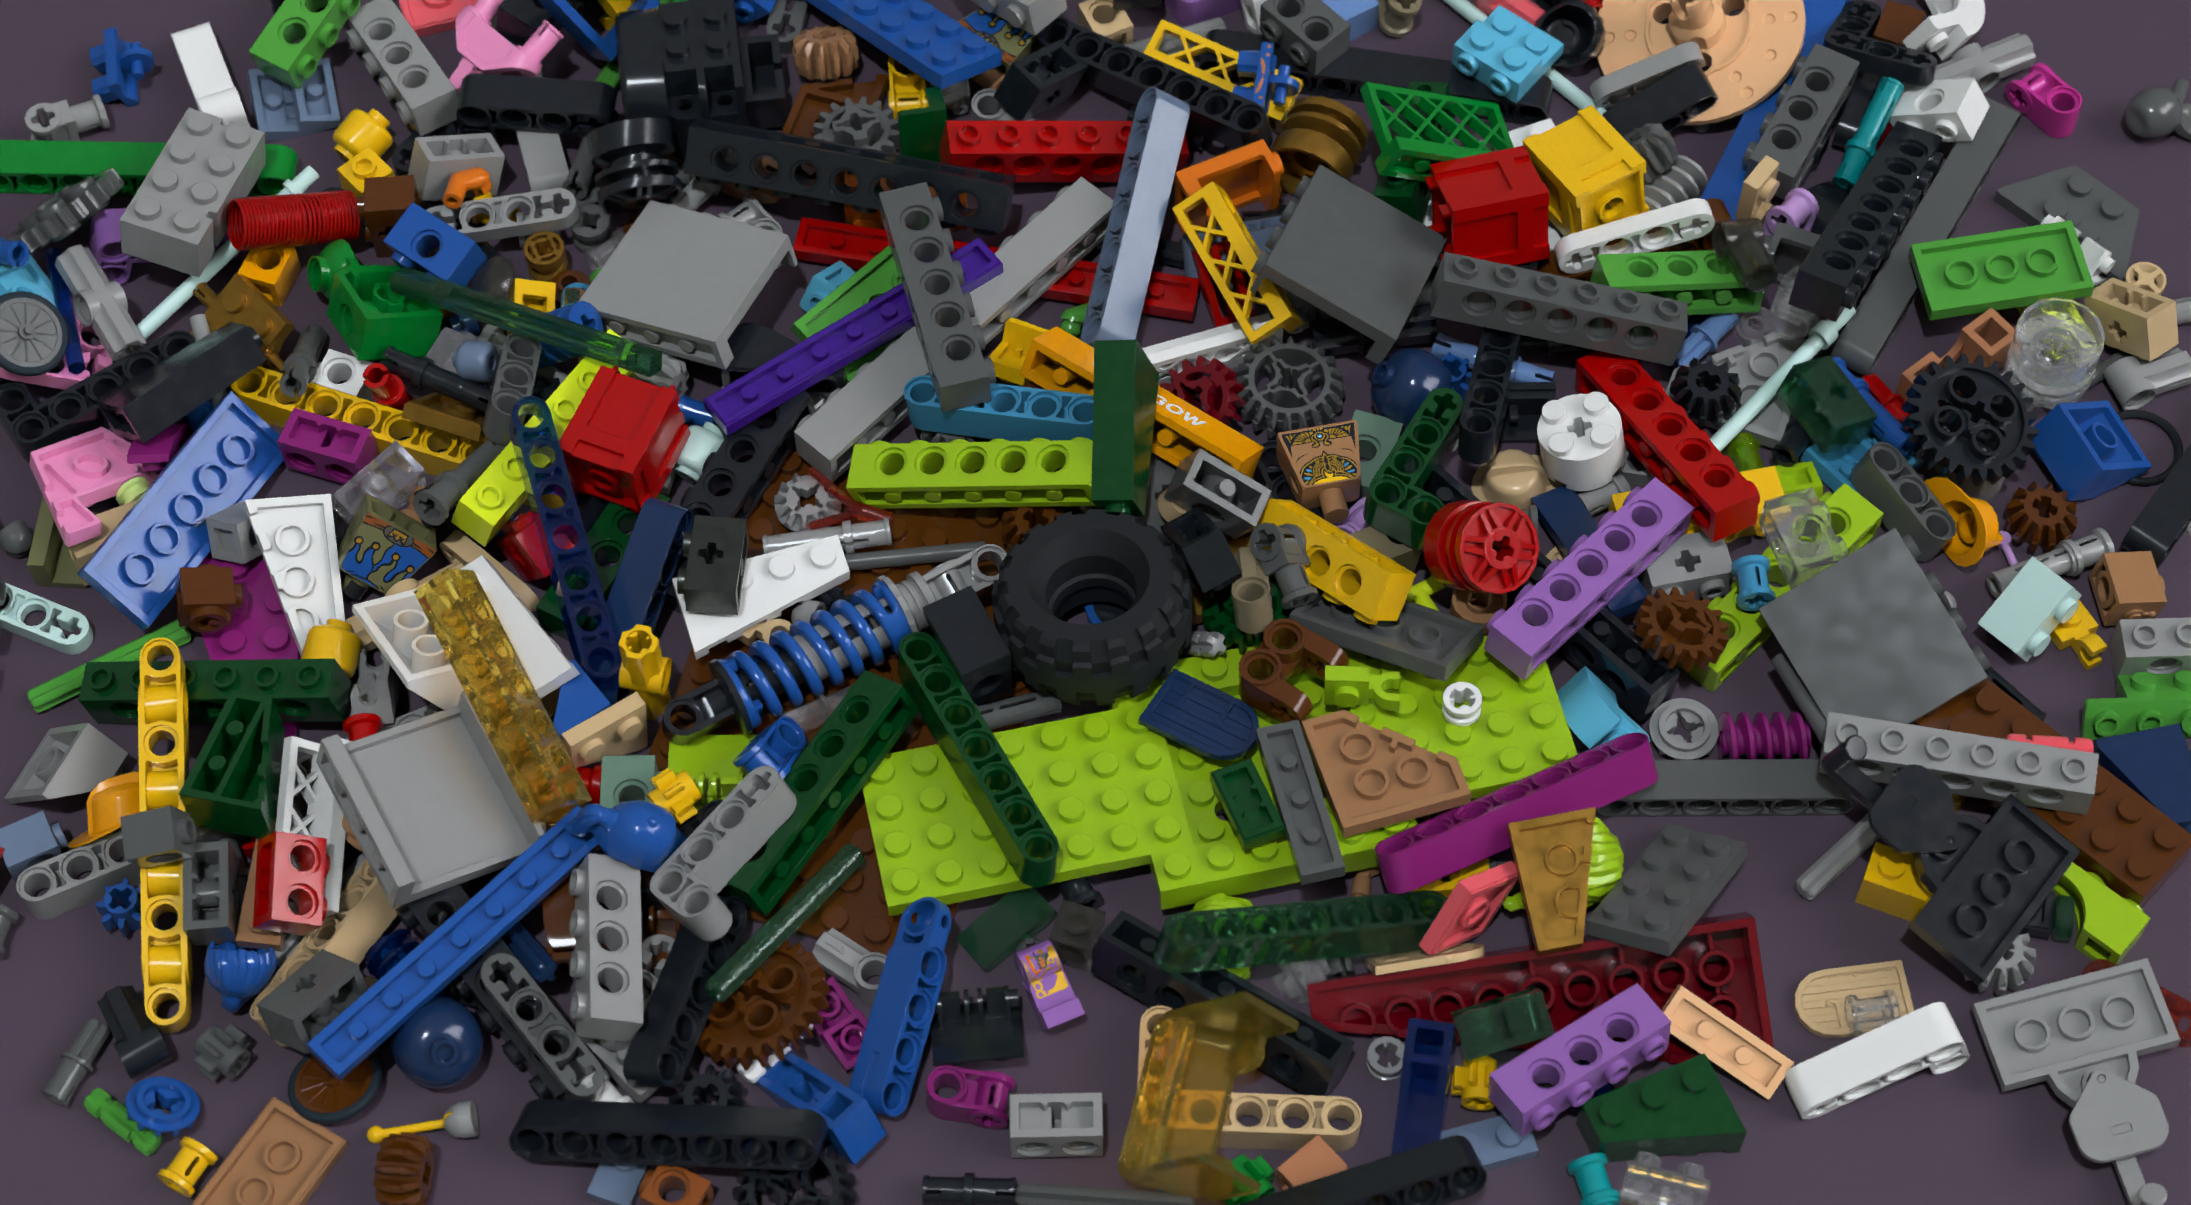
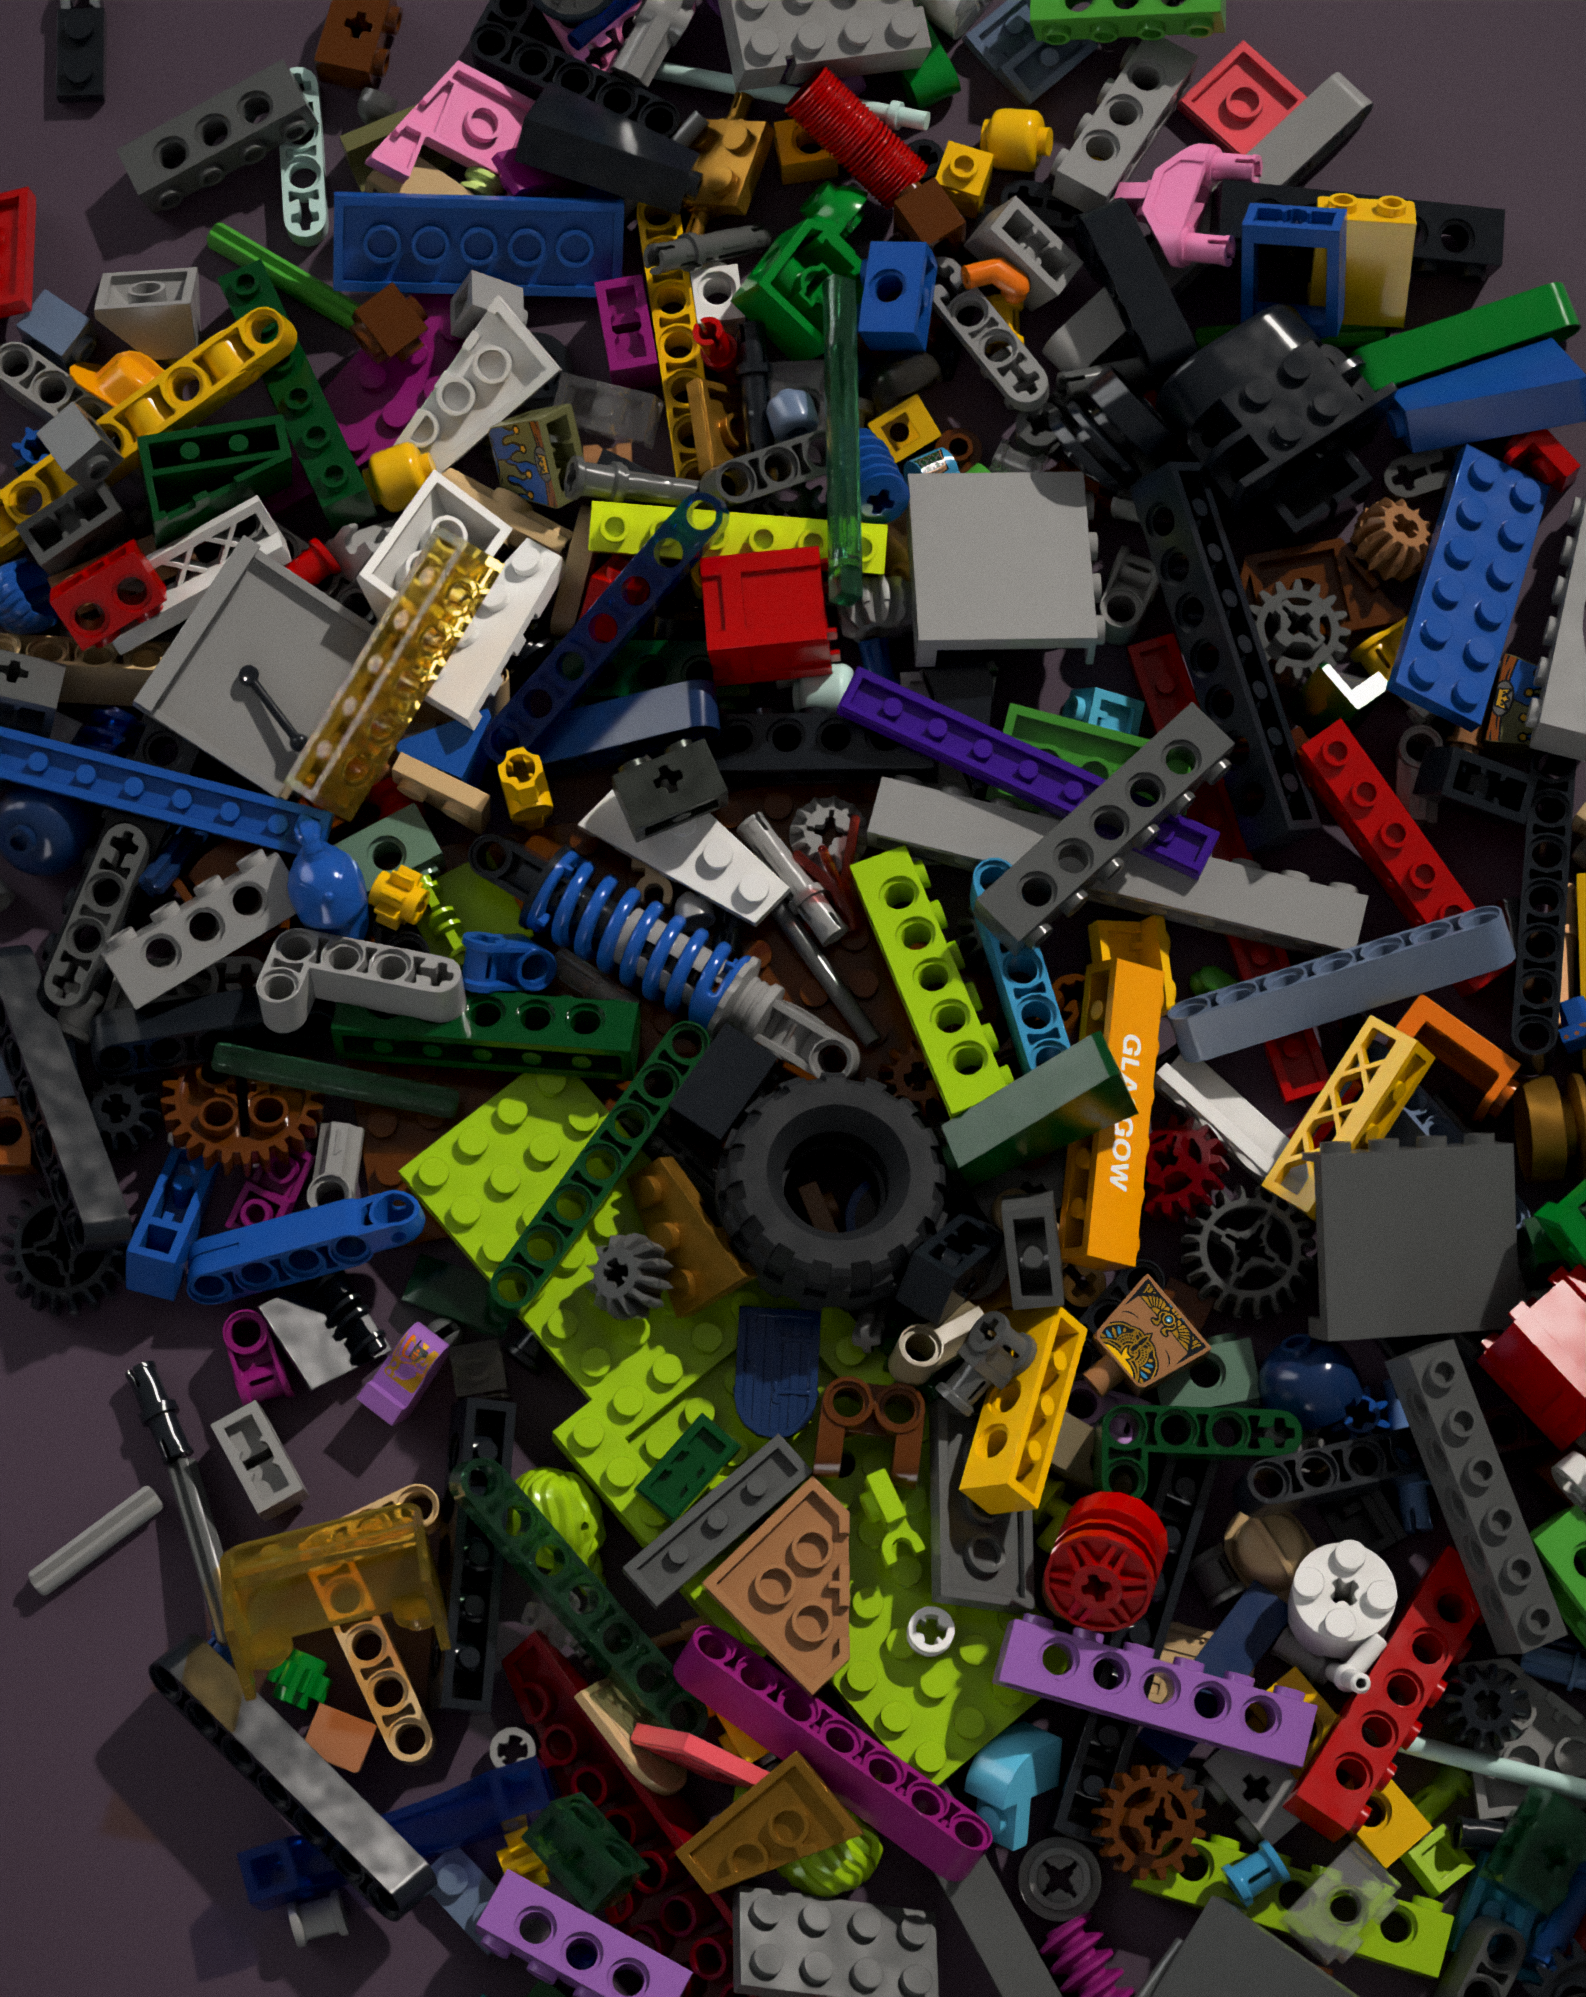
camera: 65 degrees right, 15 degrees up
pearl gold wheel [524,231,569,282] -> none
none -> black hinge [238,665,309,753]
none -> dark grey gear [585,1233,674,1321]
none -> pearl gold wing [626,1157,758,1318]
none -> white piece [1325,1634,1387,1694]

